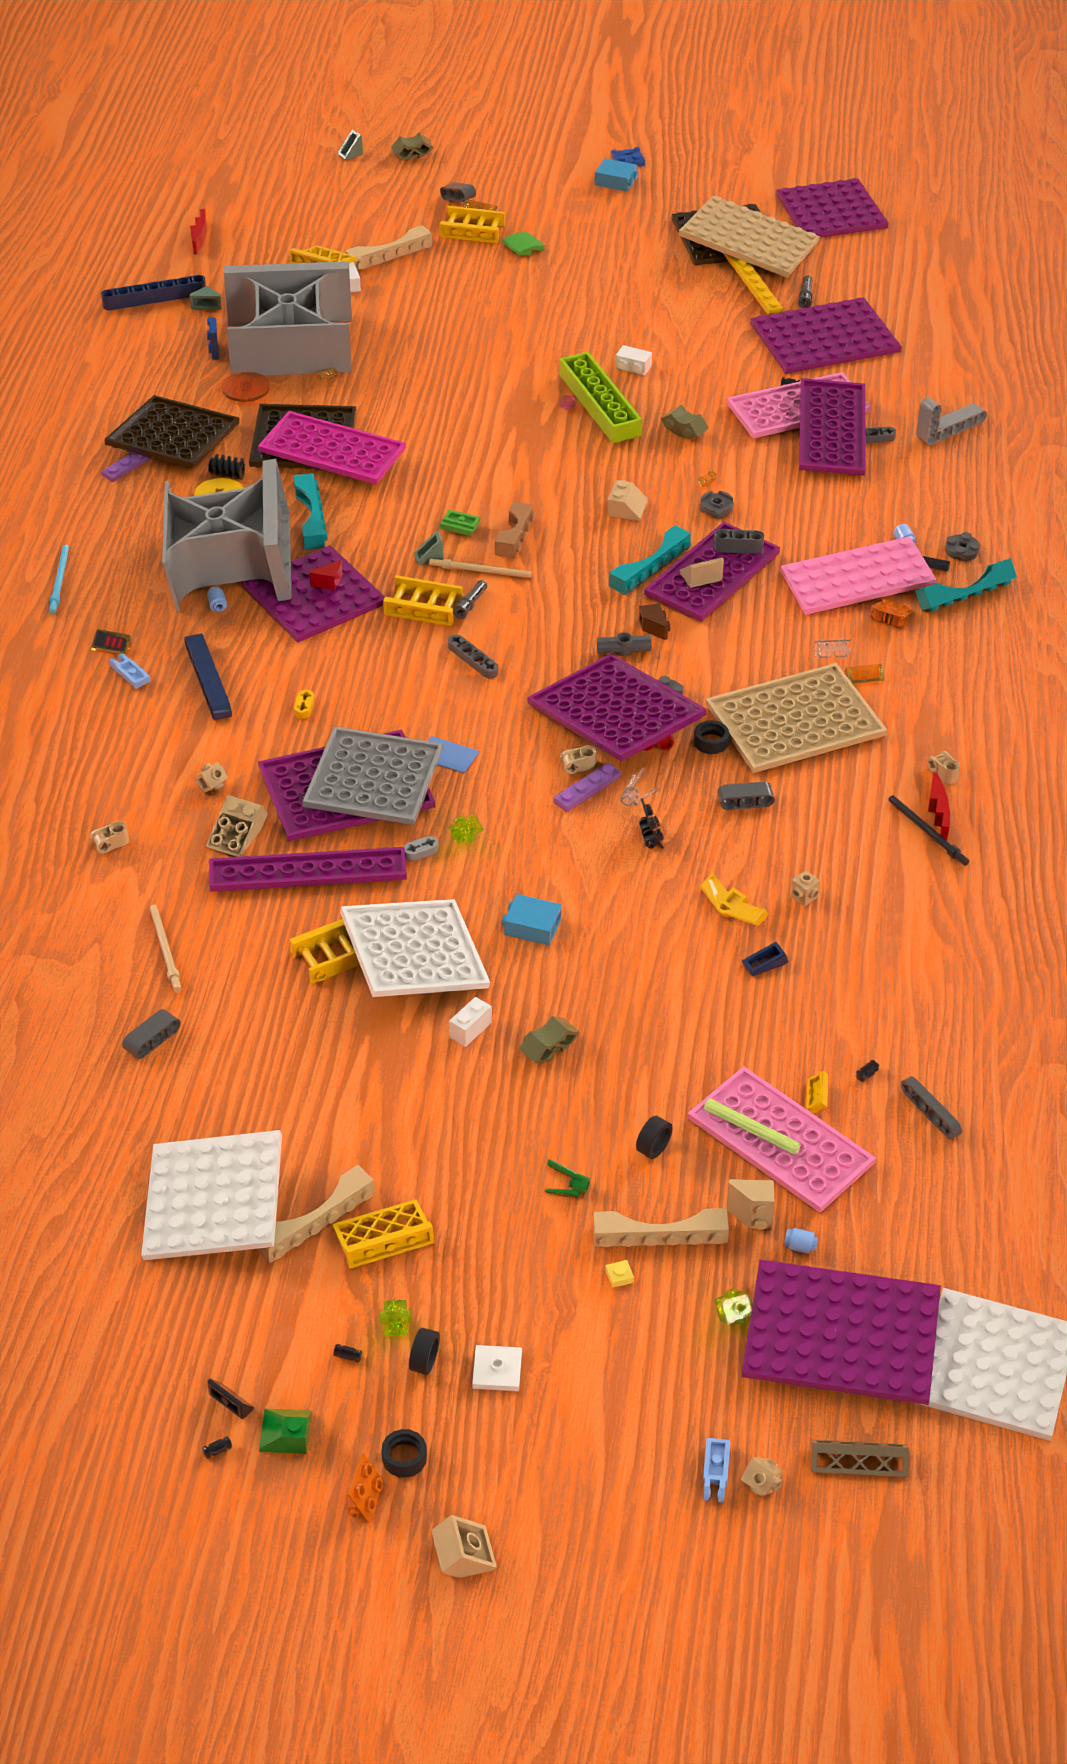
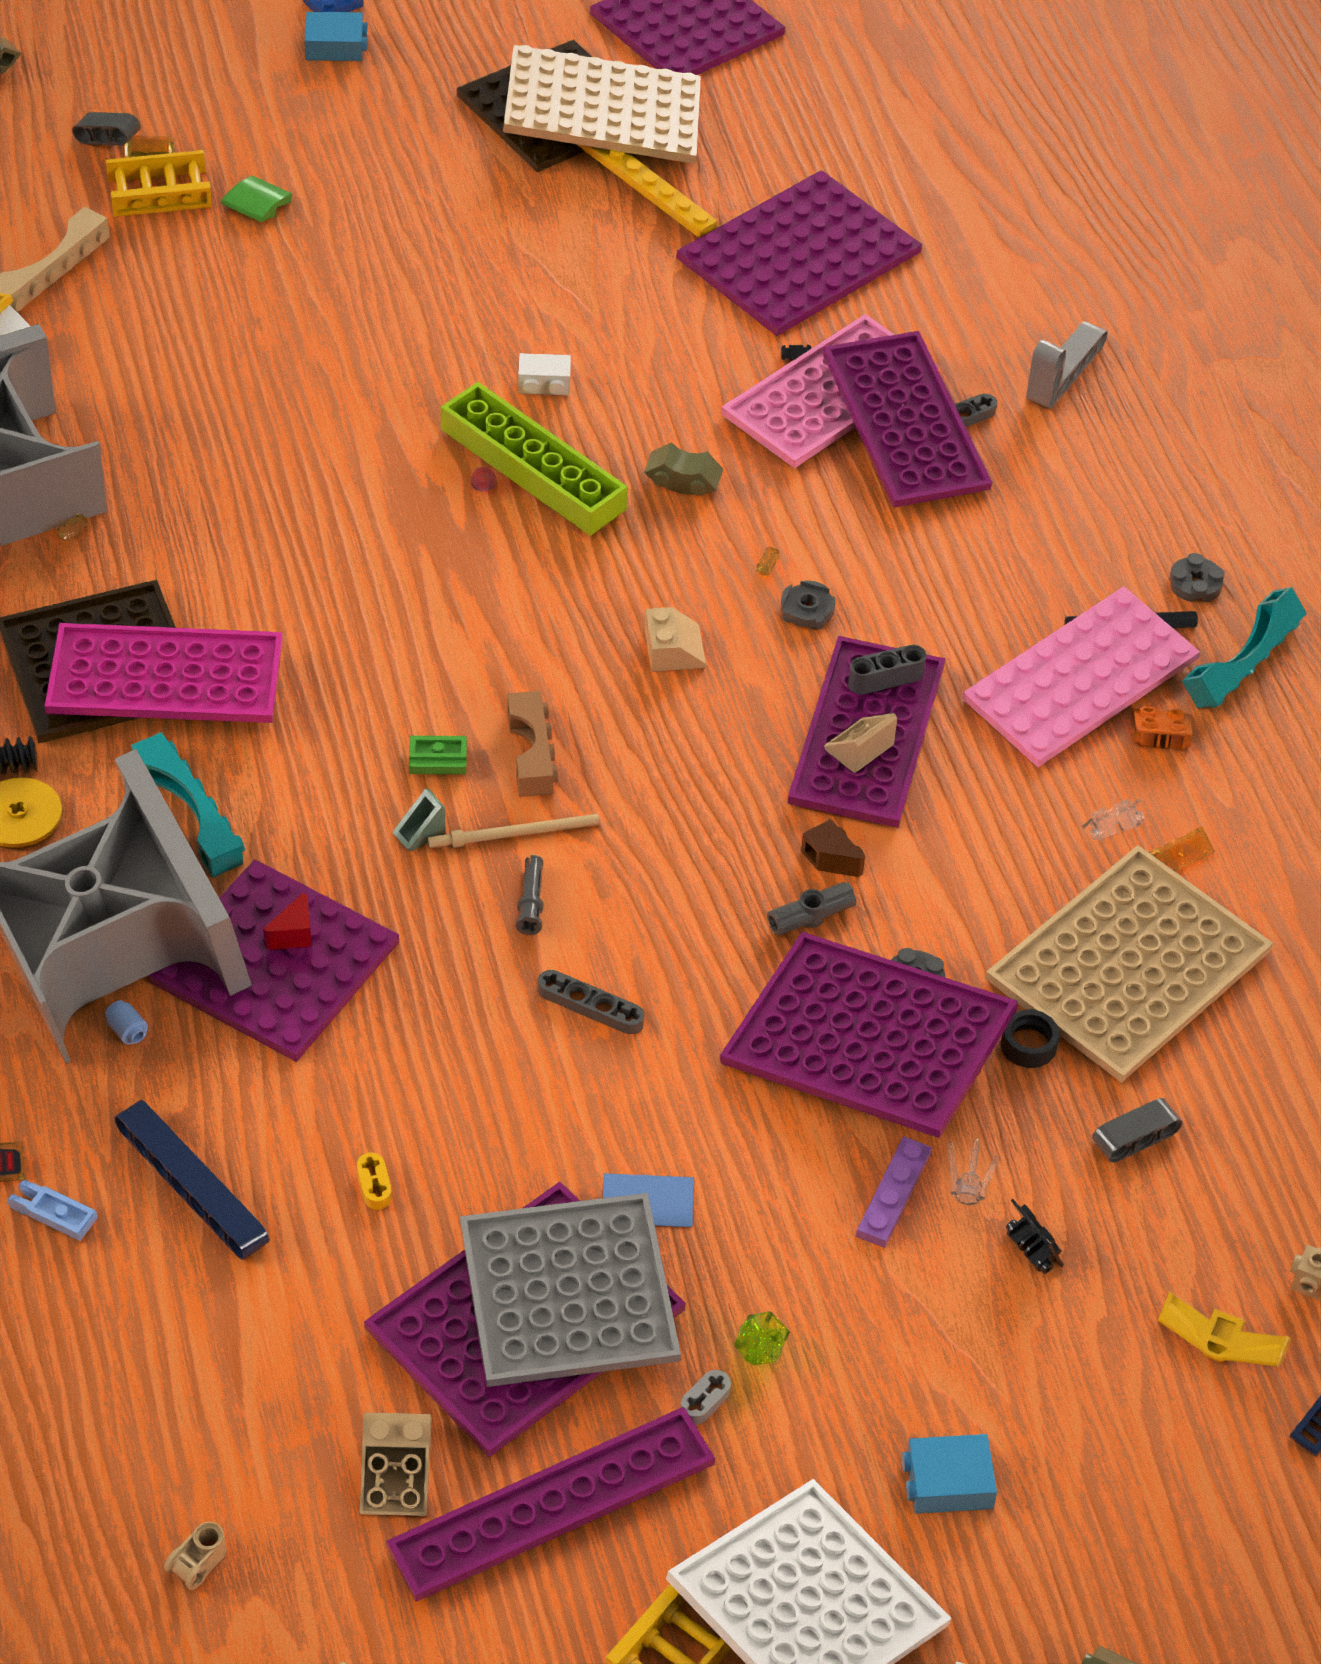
camera: 25 degrees left, 5 degrees up
tan brick [193,762,228,793] -> none
yellow fence [383,575,463,626] -> none
tan piece [560,745,597,774] -> none
teal arch [609,525,691,595] -> none
dark grey pin [798,275,813,308] -> none
light blue brick [893,524,916,544] -> none

